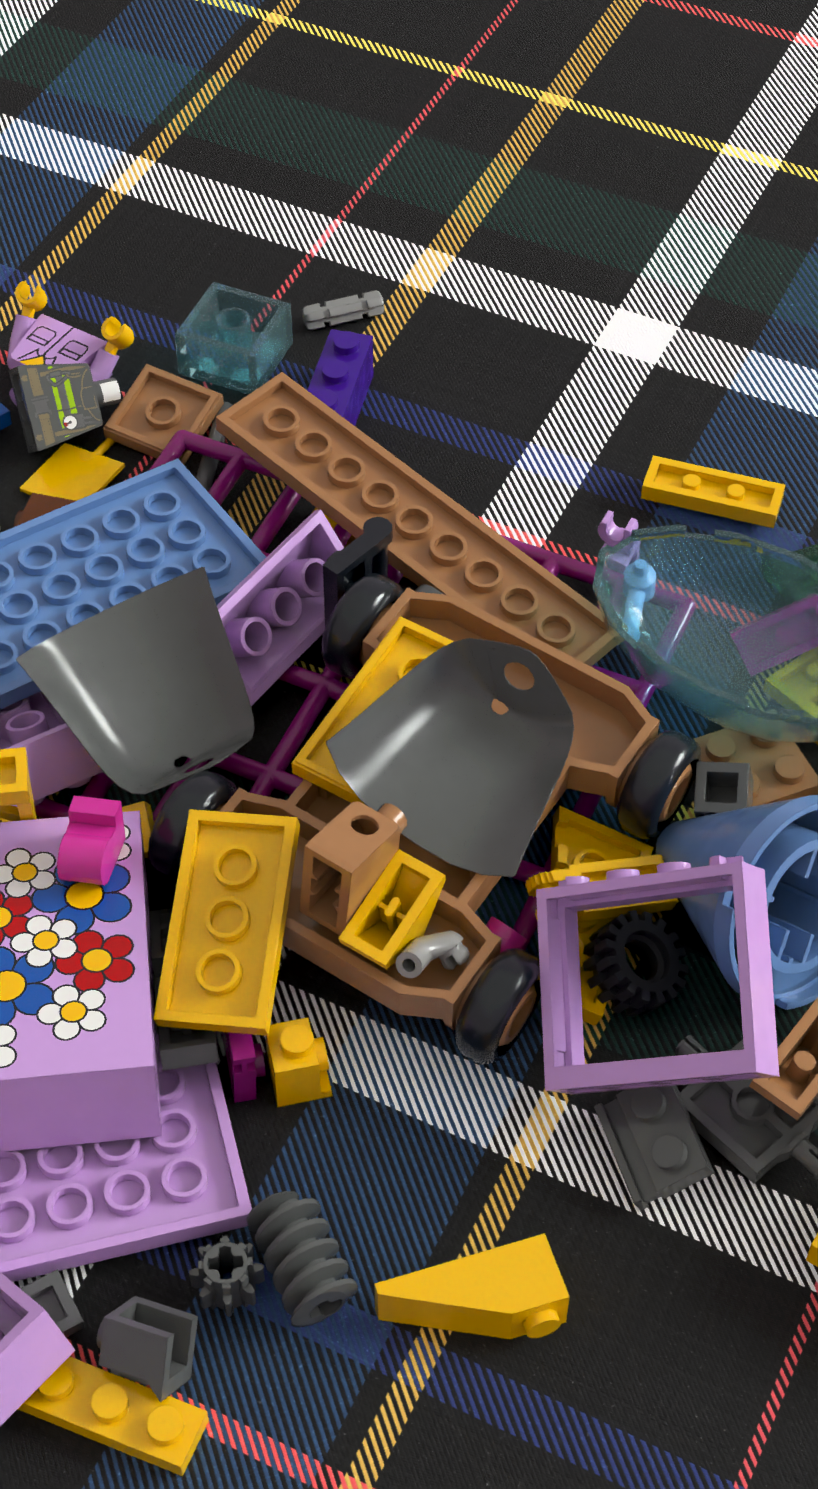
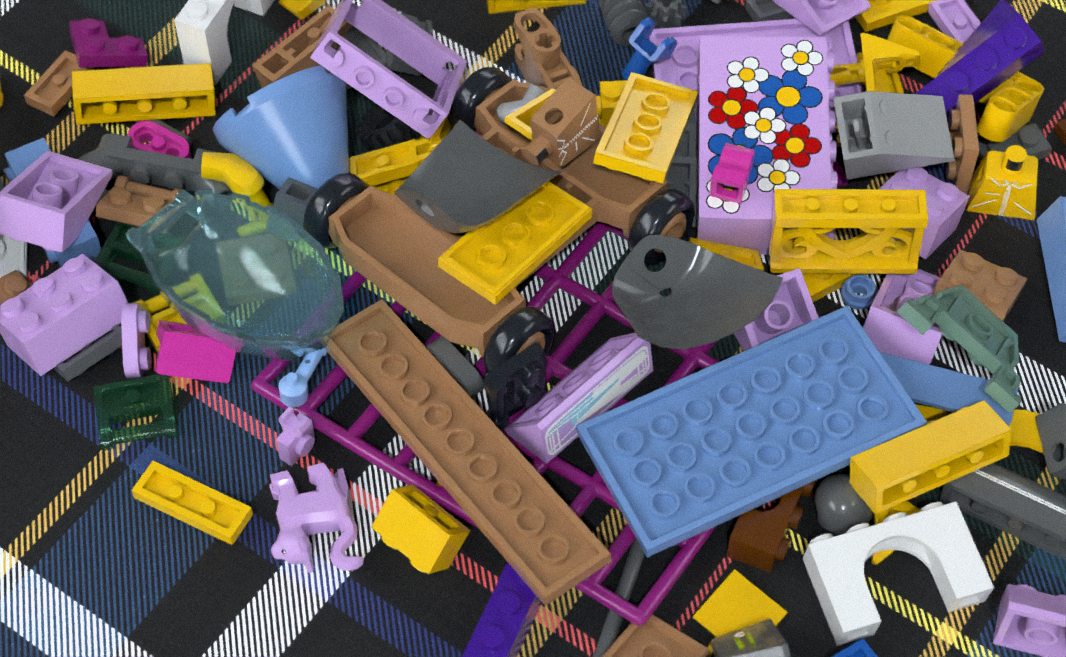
camera: 170 degrees left, 5 degrees up
none -> lavender animal [269,462,364,573]
none -> yellow brick [371,484,470,574]
none -> medium nougat piece [514,8,582,90]
none -> blue piece [621,17,678,80]

